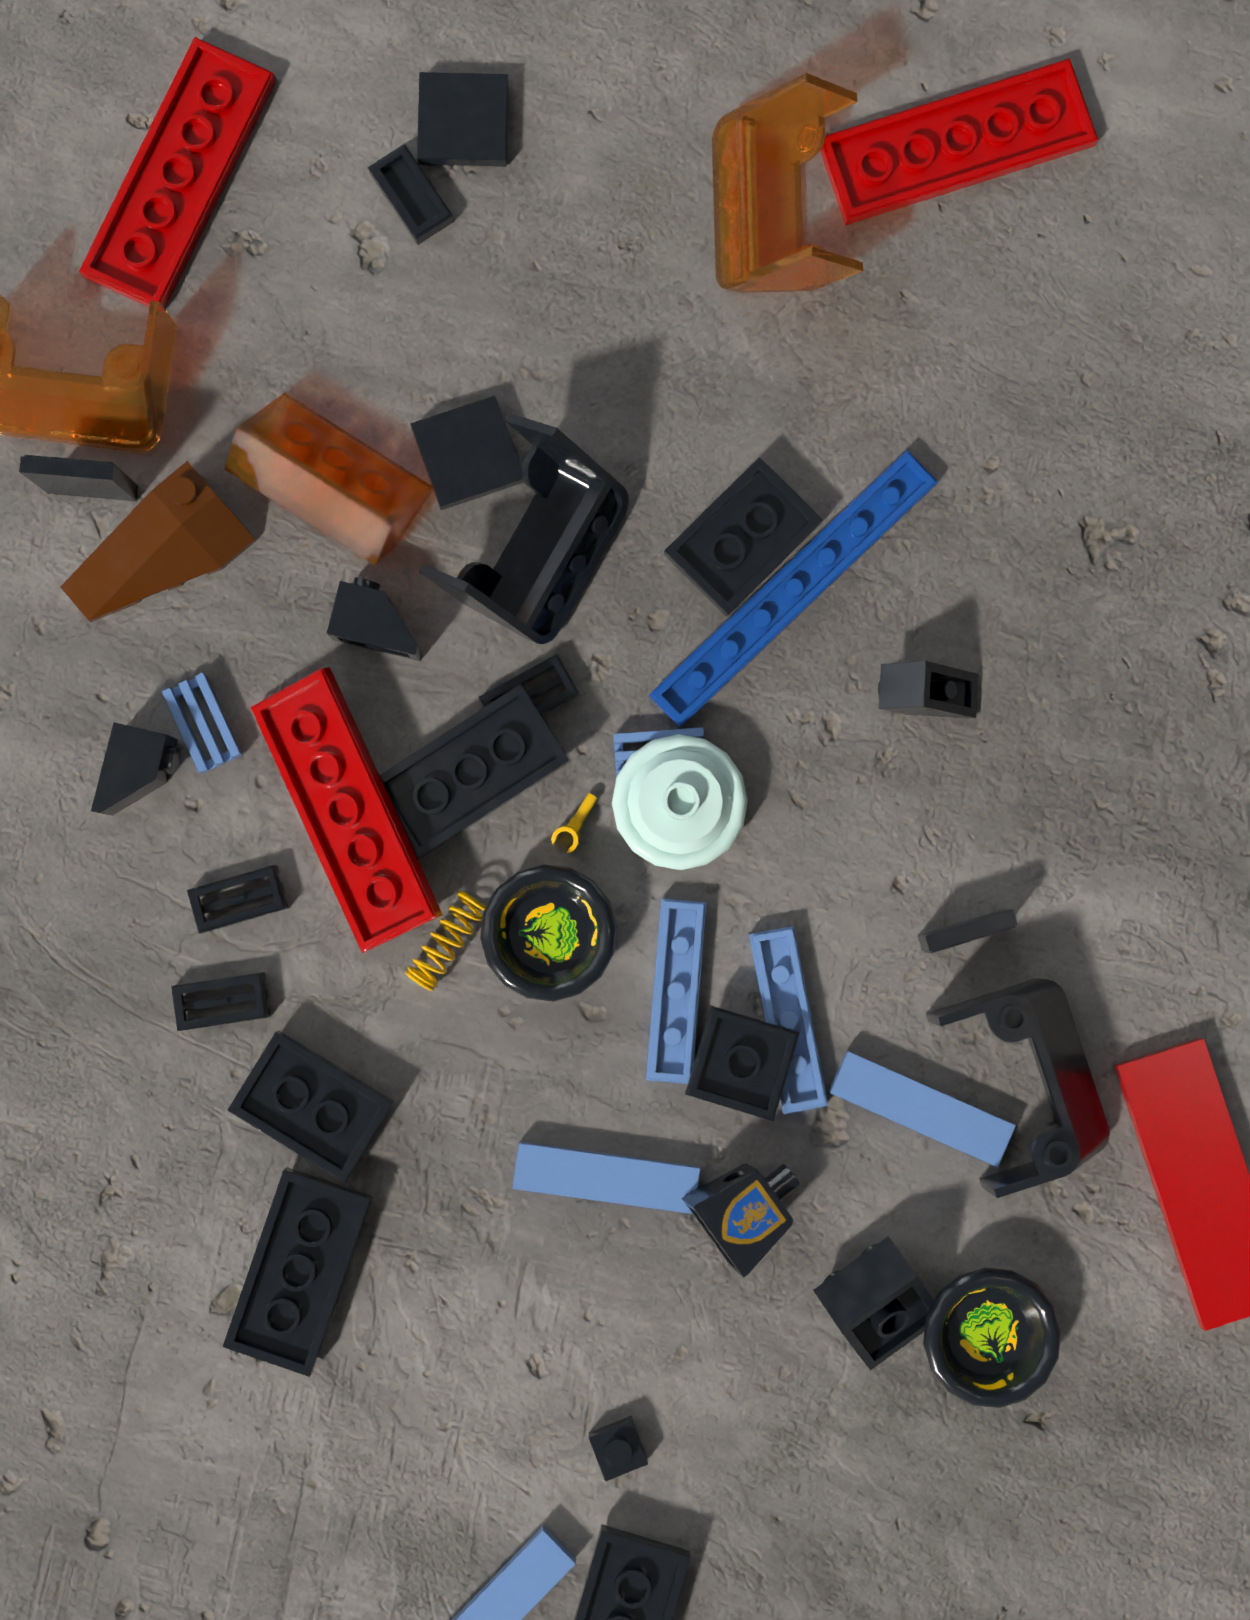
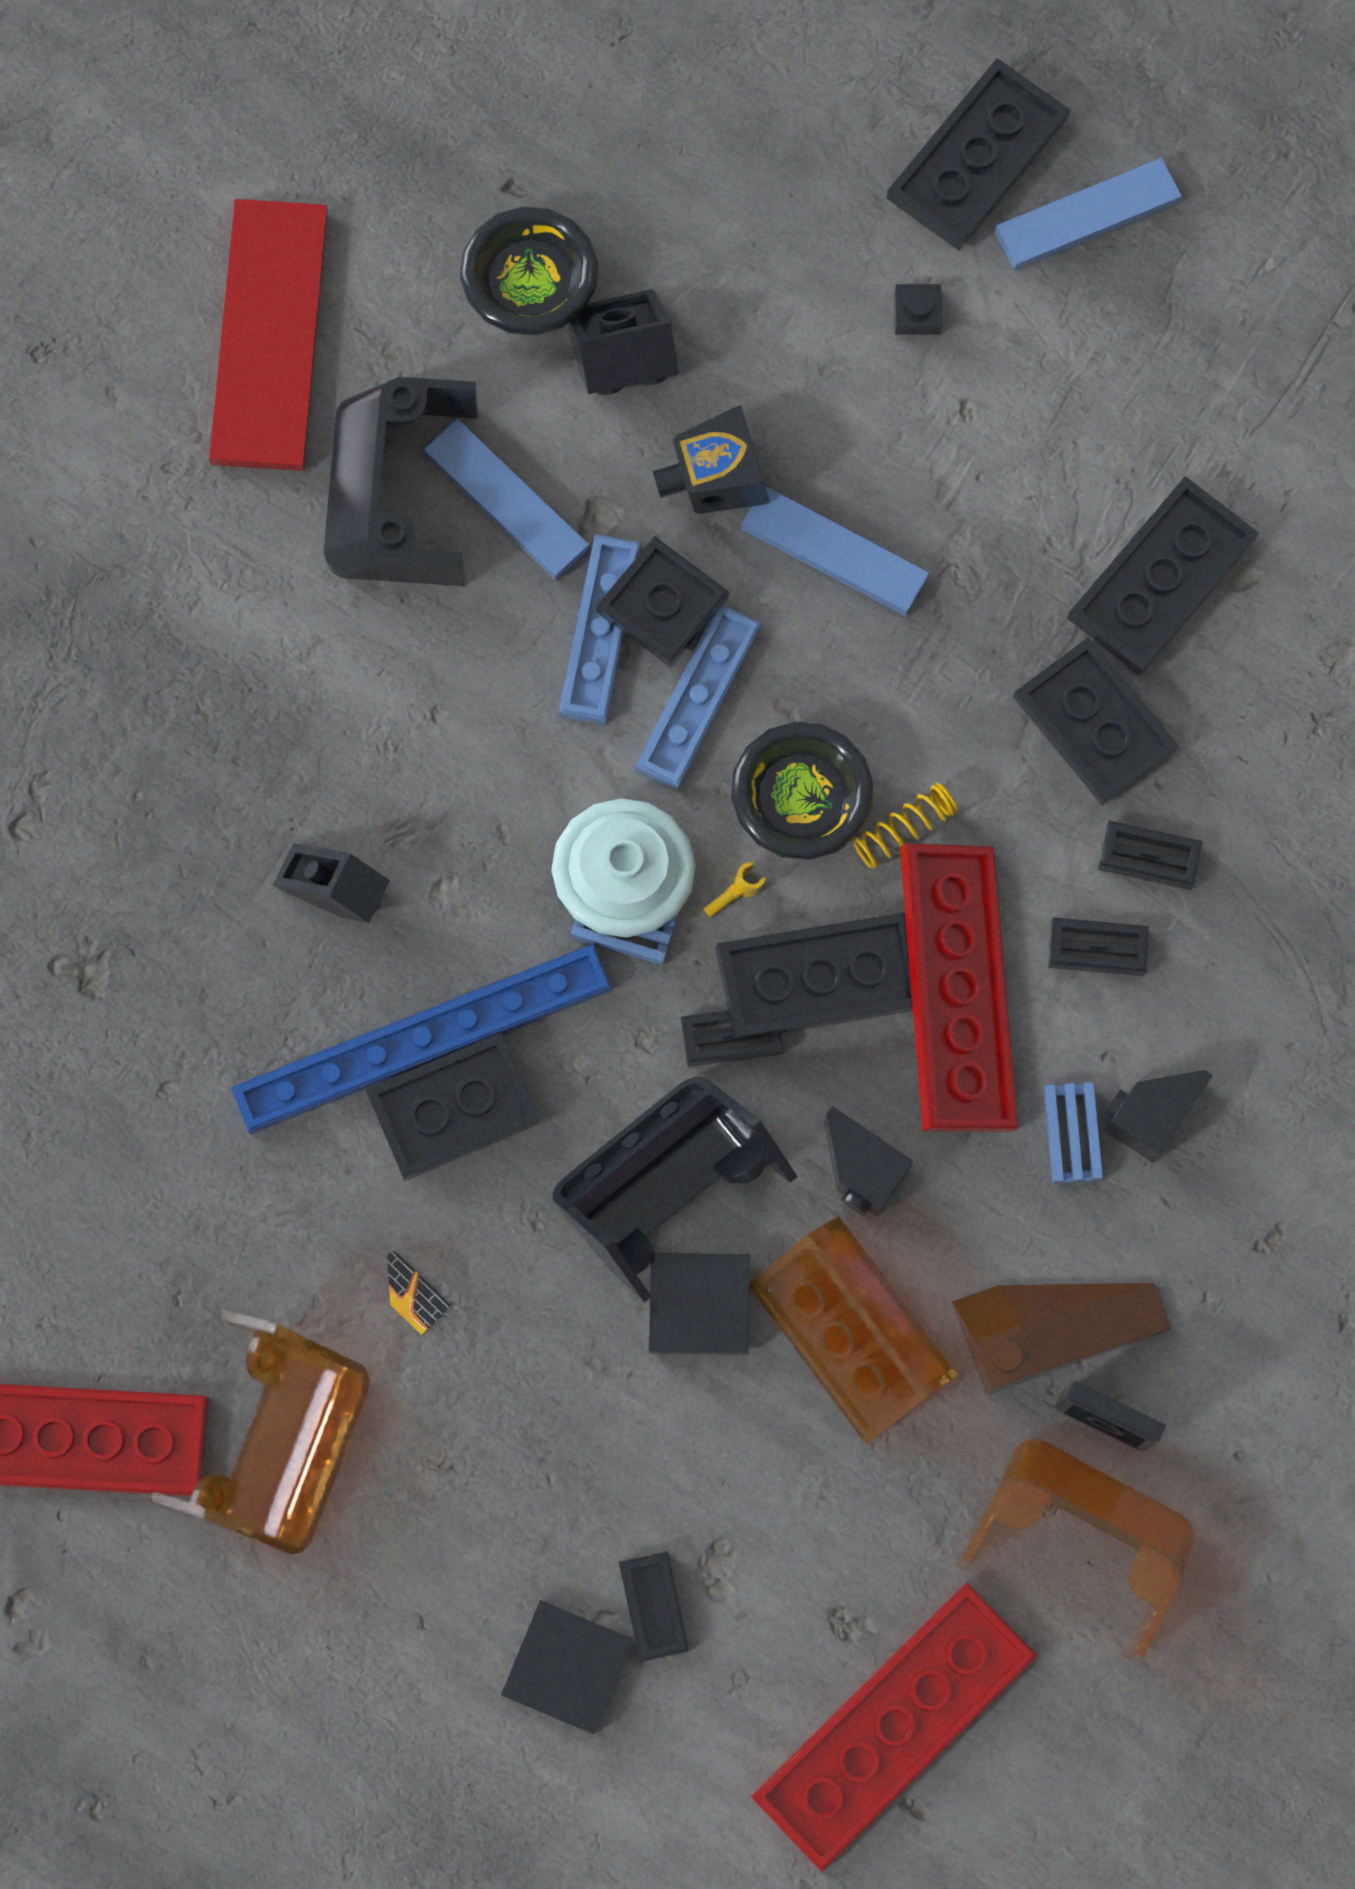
camera: 160 degrees left, 10 degrees down
black tile [918,909,1018,953] -> none
none -> sticker [387,1251,451,1335]

